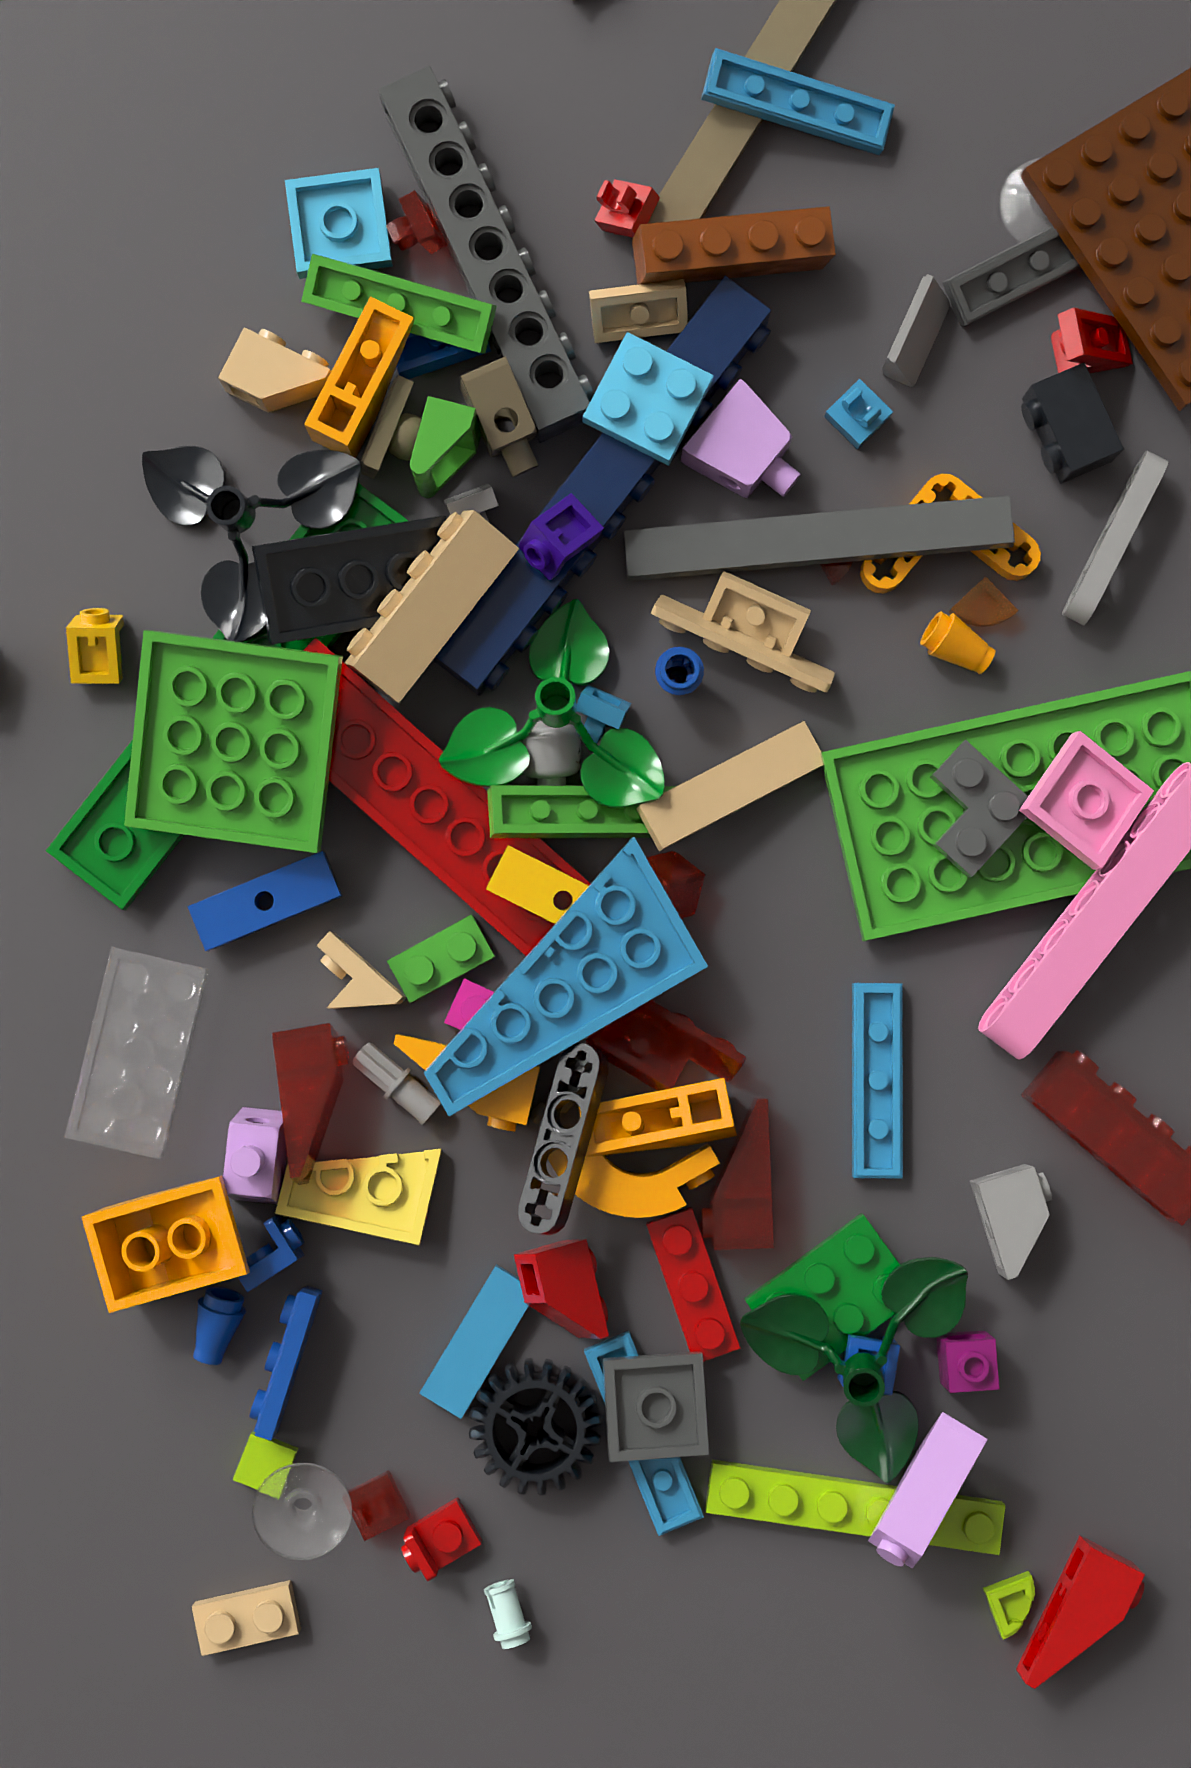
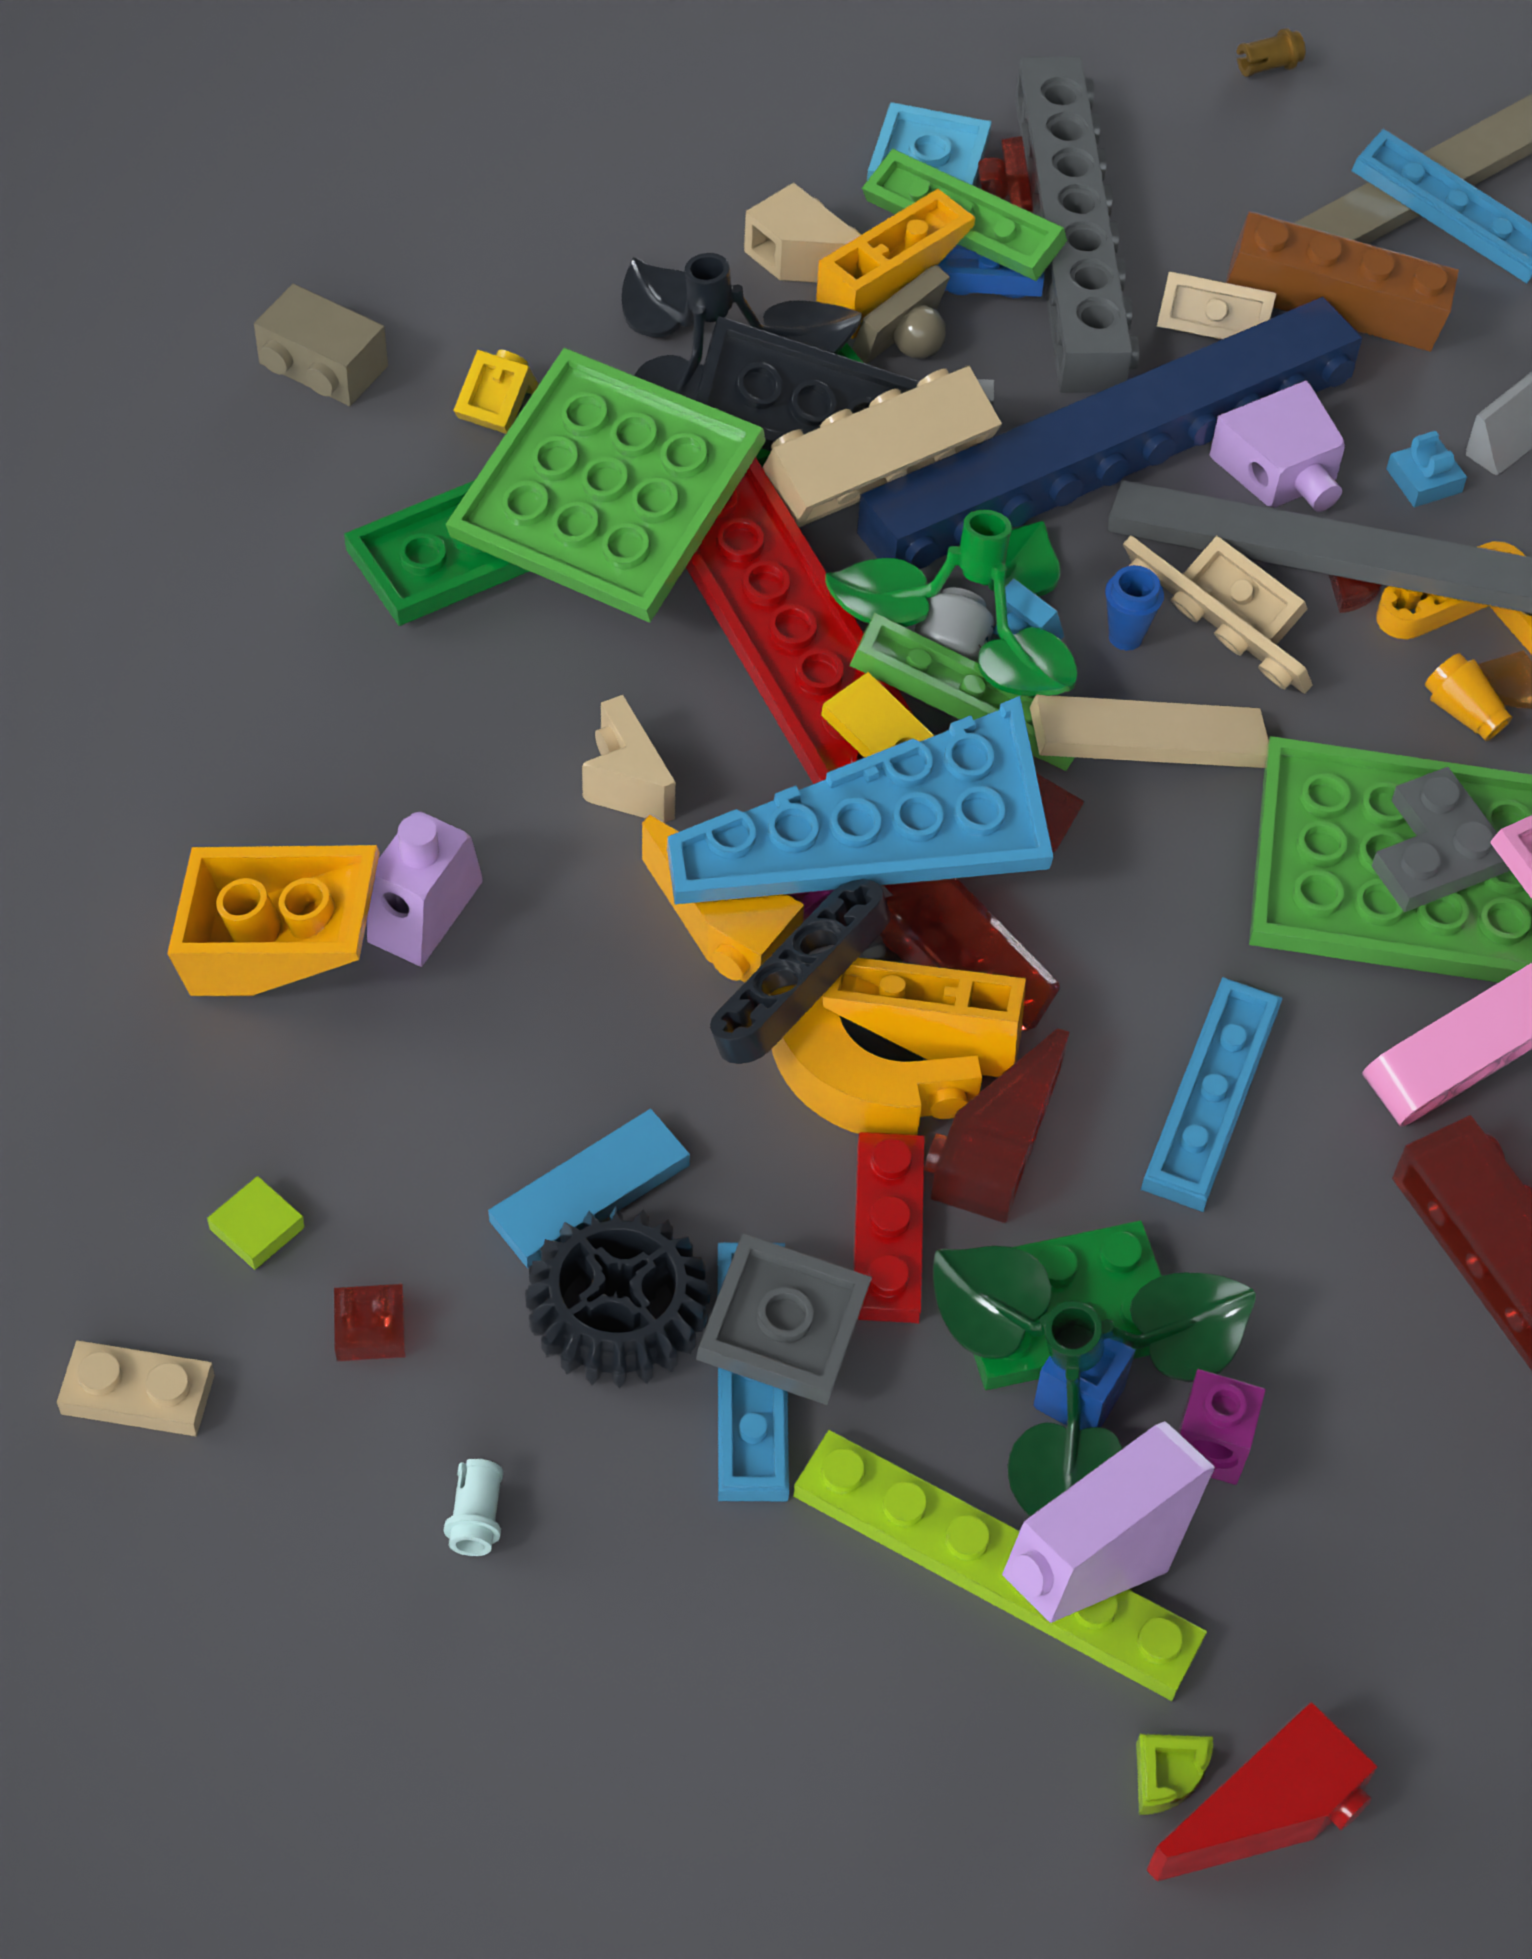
camera: 20 degrees right, 30 degrees down
clear plate [65,947,209,1160] -> none
blue tile [187,851,343,952] -> none
blue cone [193,1287,246,1365] -> none
blue bracket [238,1215,305,1292] -> none
blue tile [249,1285,323,1441] -> none
clear dish [252,1463,352,1560] -> none
clear red slope [272,1023,349,1185] -> none
light yellow wing [275,1149,442,1246] -> none
light grey axle [352,1043,441,1125] -> none
bright green plate [387,914,495,1003] -> none
red bracket [401,1497,482,1581] -> none
bright green tile [410,396,481,498] -> none
dark tan torso [460,356,539,477] -> none
red slope [514,1239,609,1339] -> none
dark purple bracket [518,493,604,580] -> none
medium azure plate [582,332,714,466] -> none
red tile [594,179,660,238] -> none
light grey slope [970,1164,1052,1280] -> none

